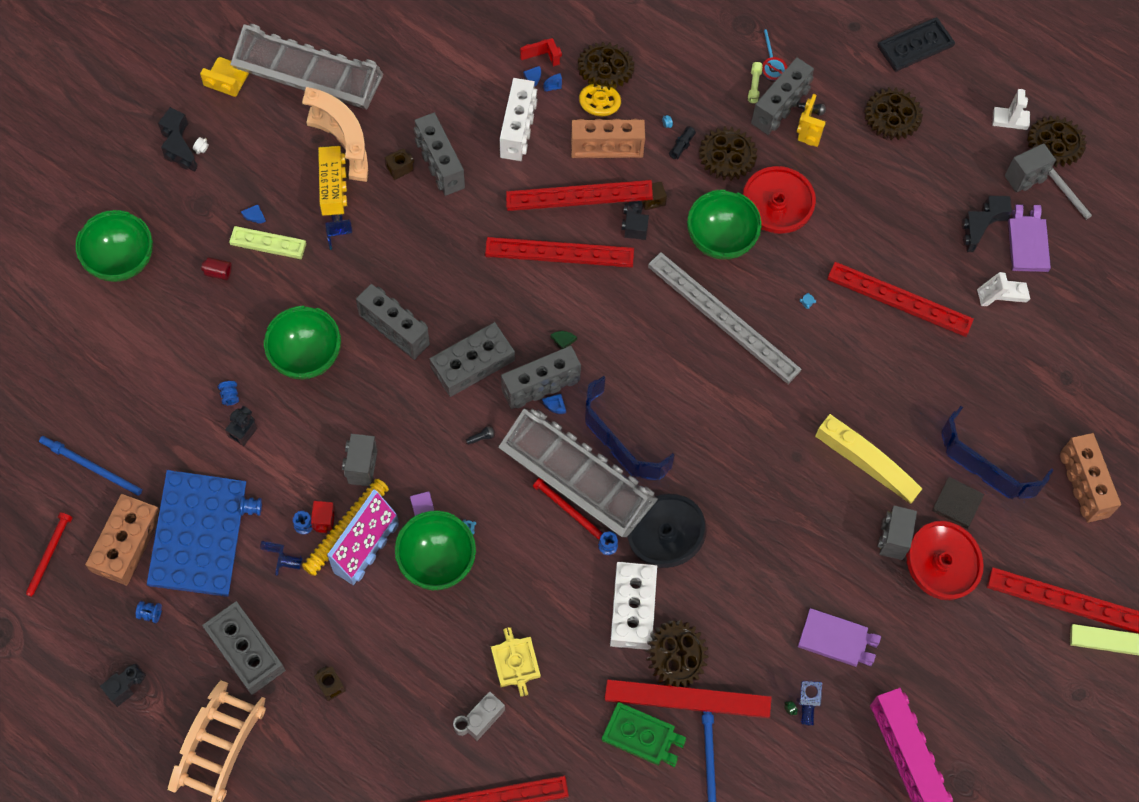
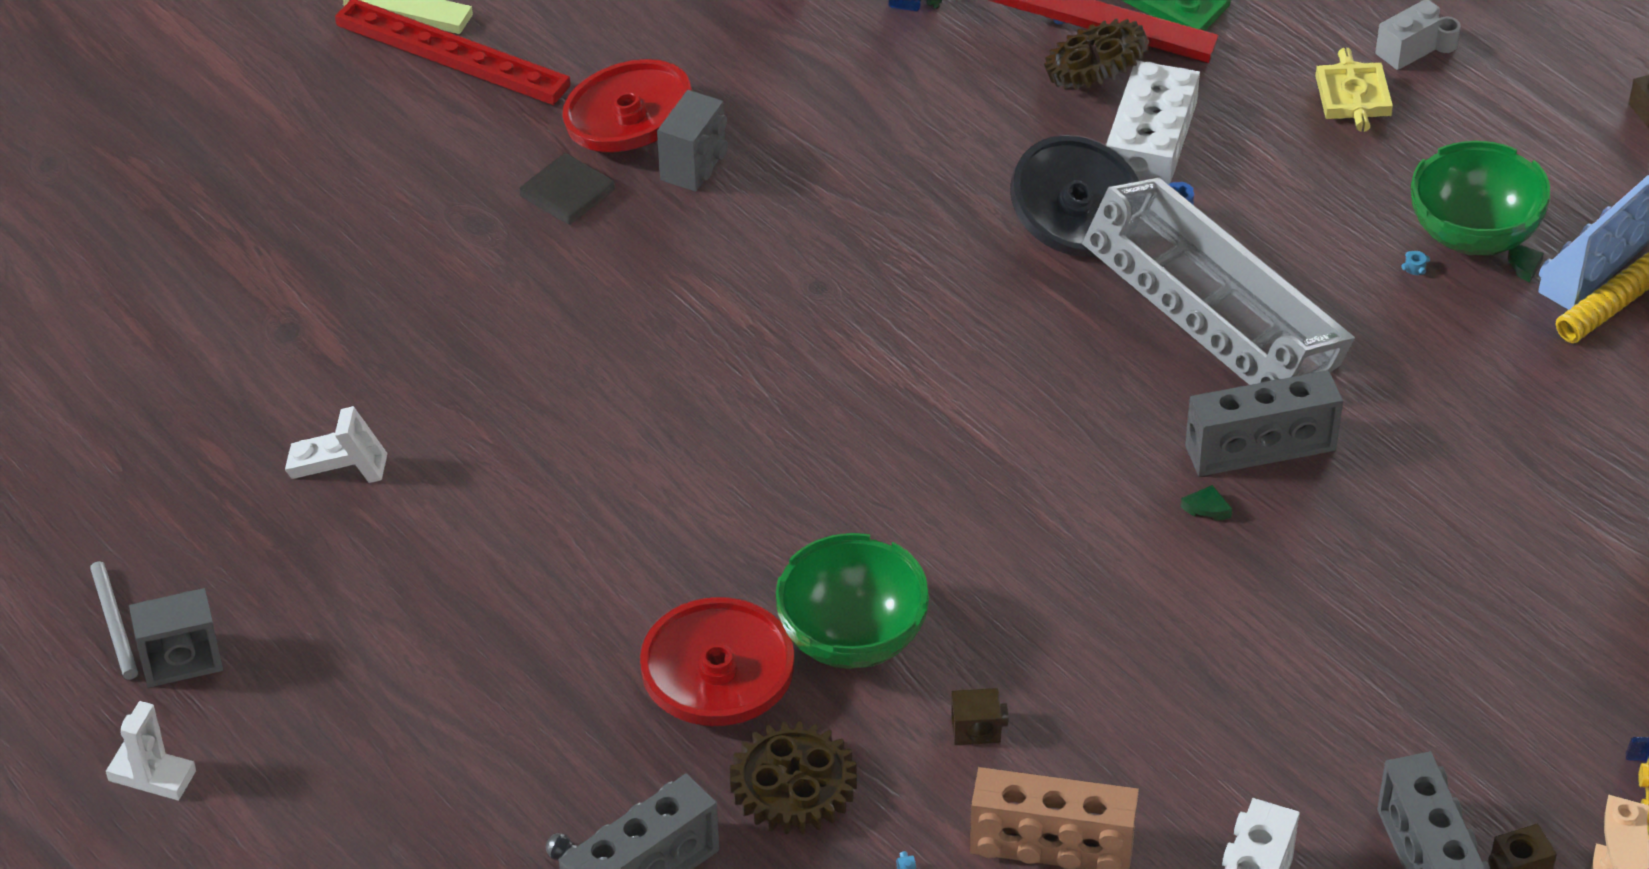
camera: 165 degrees left, 20 degrees down
dark grey brick [342,434,378,487] -> none
dark grey brick [356,284,430,360] -> none
medium lavender brick [410,492,434,516] -> none
dark grey brick [429,322,515,397] -> none
black piece [466,426,495,445] -> none
red plate [485,237,634,268] -> none
red plate [506,180,653,211] -> none
clear blue windscreen [585,376,675,480] -> none
black brick [621,201,649,240] -> none
light grey plate [648,253,801,384] -> none
black pin [669,126,696,160] -> none
yellow bracket [797,94,826,147] -> none
medium lavender tile [798,608,881,667] -> none
dark azure piece [800,293,816,309] -> none
light yellow slope [815,414,922,504] -> none
red plate [827,262,974,337] -> none
dark brown gear [864,87,923,140] -> none
clear blue windscreen [941,406,1053,499] -> none
black arch [962,196,1012,252] -> none
medium lavender tile [1008,205,1051,272] -> none
dark brown gear [1027,116,1087,167] -> none
nougat brick [1060,433,1121,523] -> none

